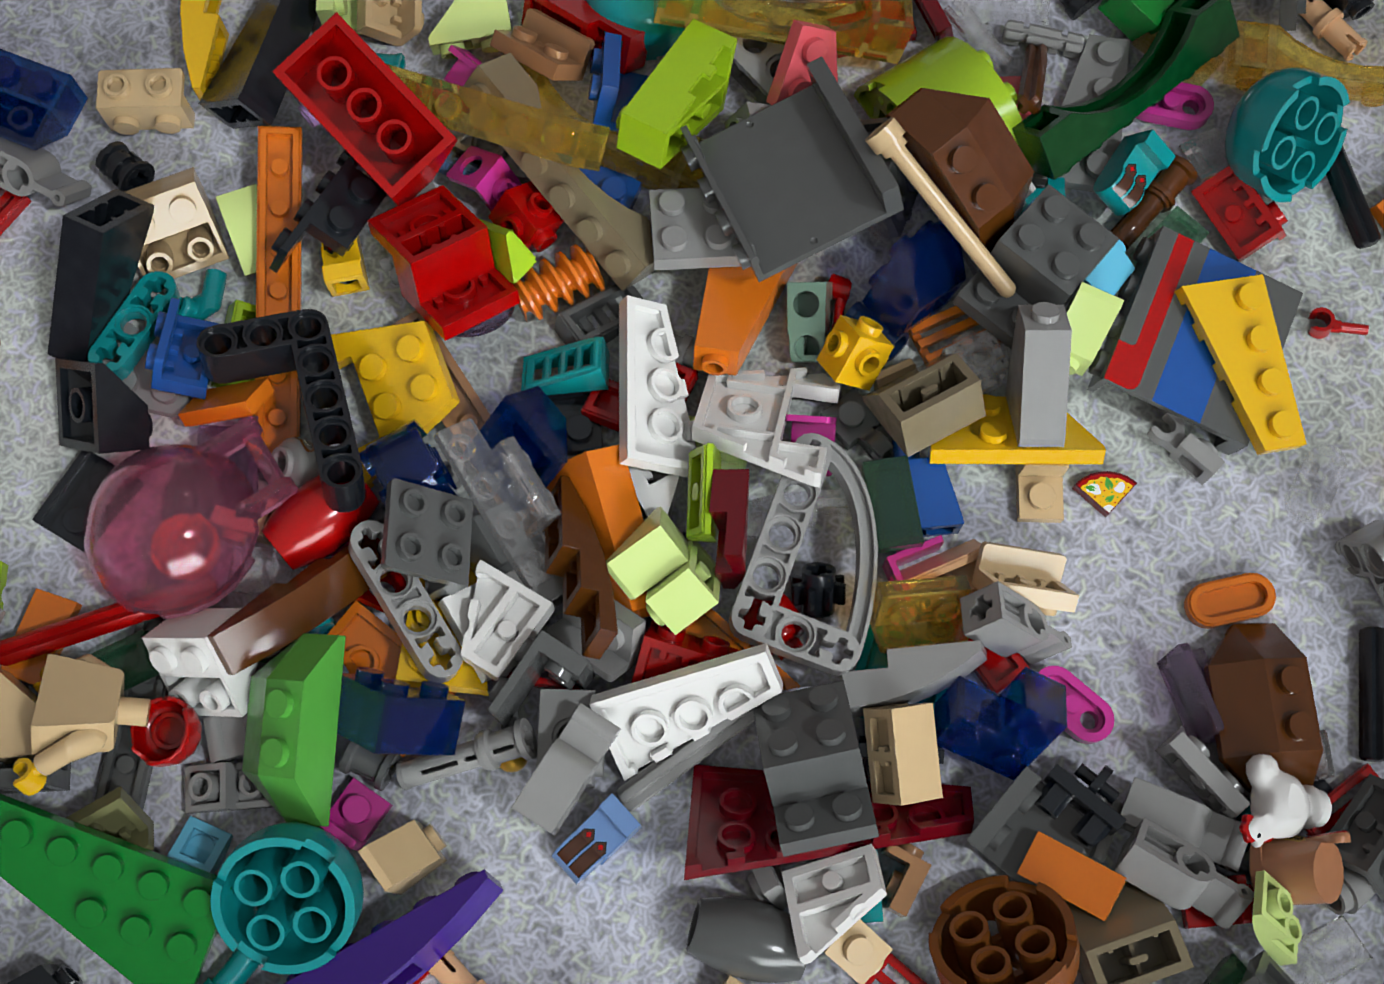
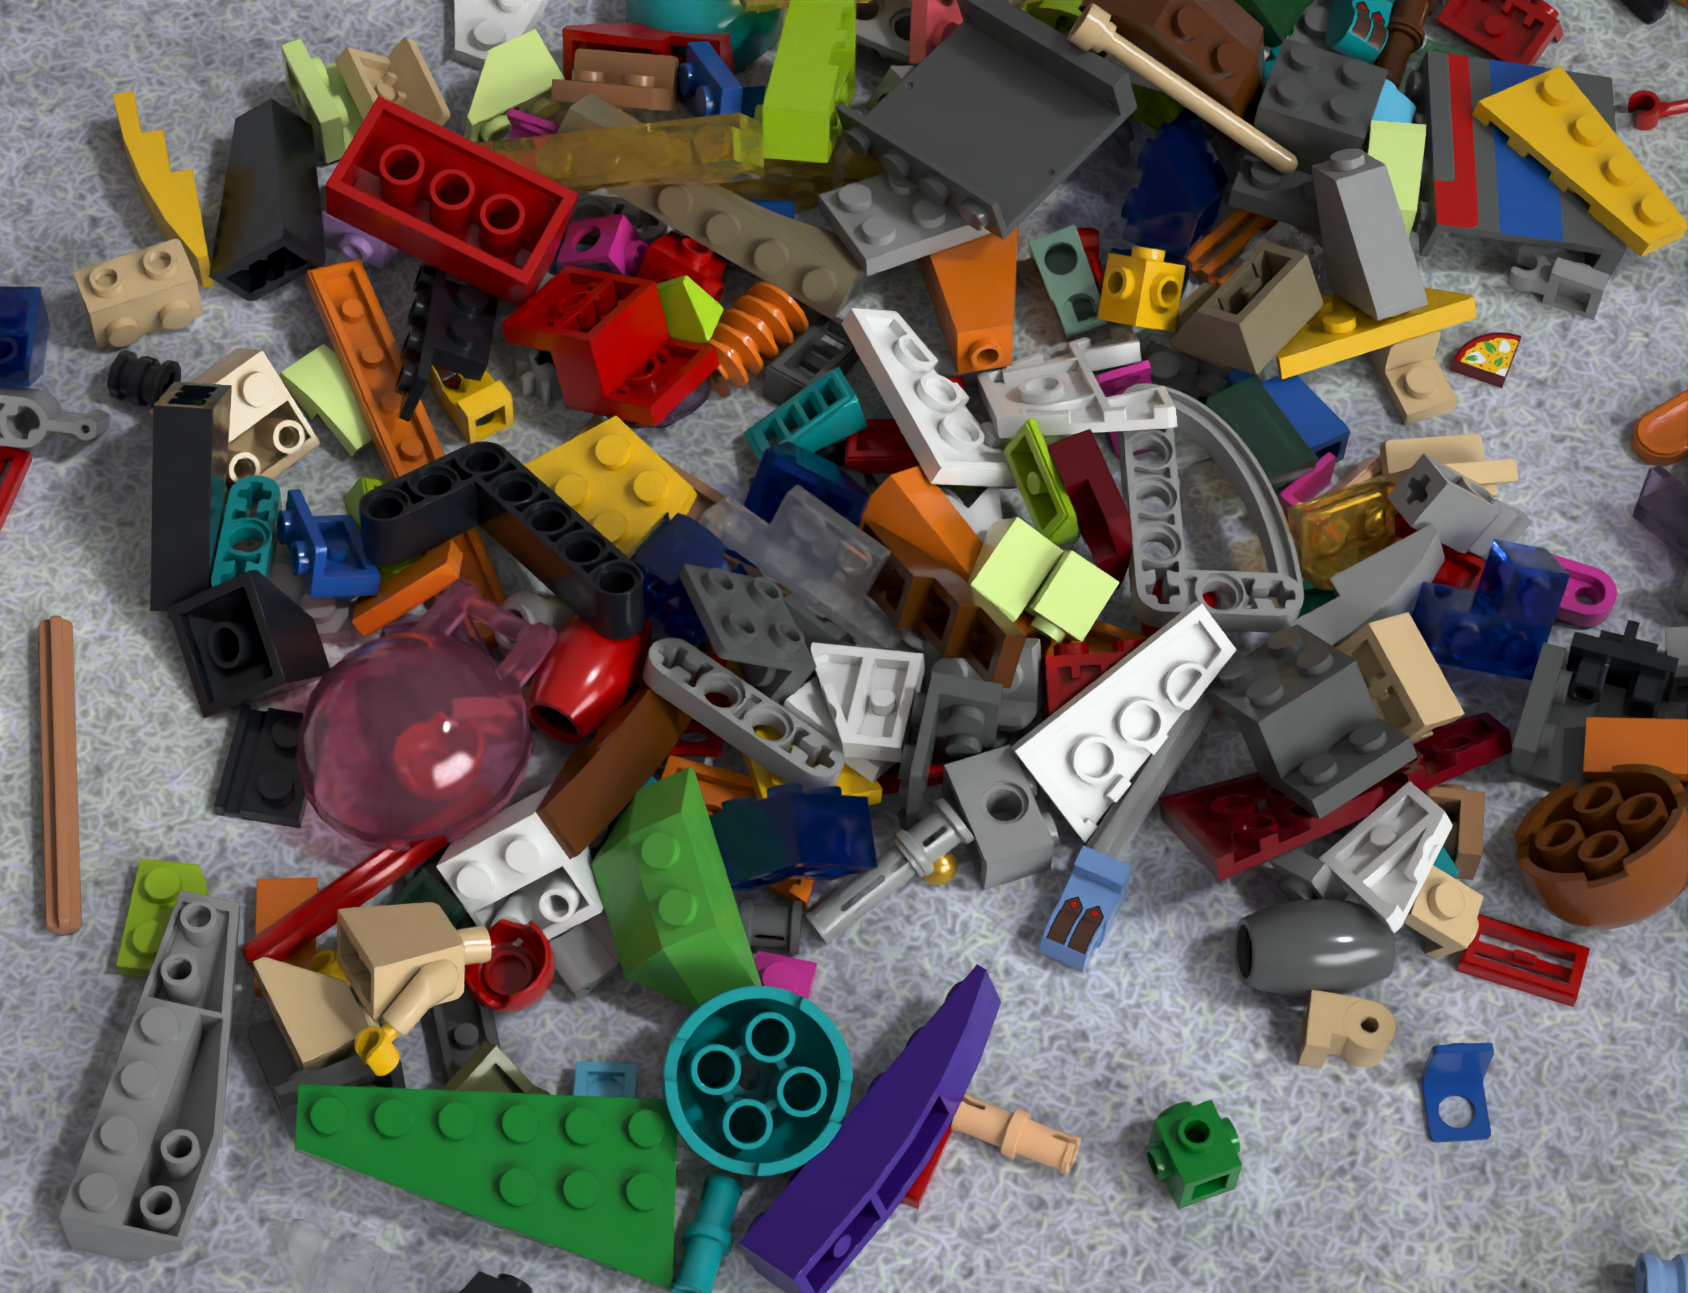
camera: 25 degrees left, 15 degrees down
teal arm [179,269,227,320] -> none
light grey slope [185,762,273,814] -> none
tan slope [358,820,447,895] -> none
light grey piece [511,703,621,836] -> none
black gear [791,562,846,618] -> none

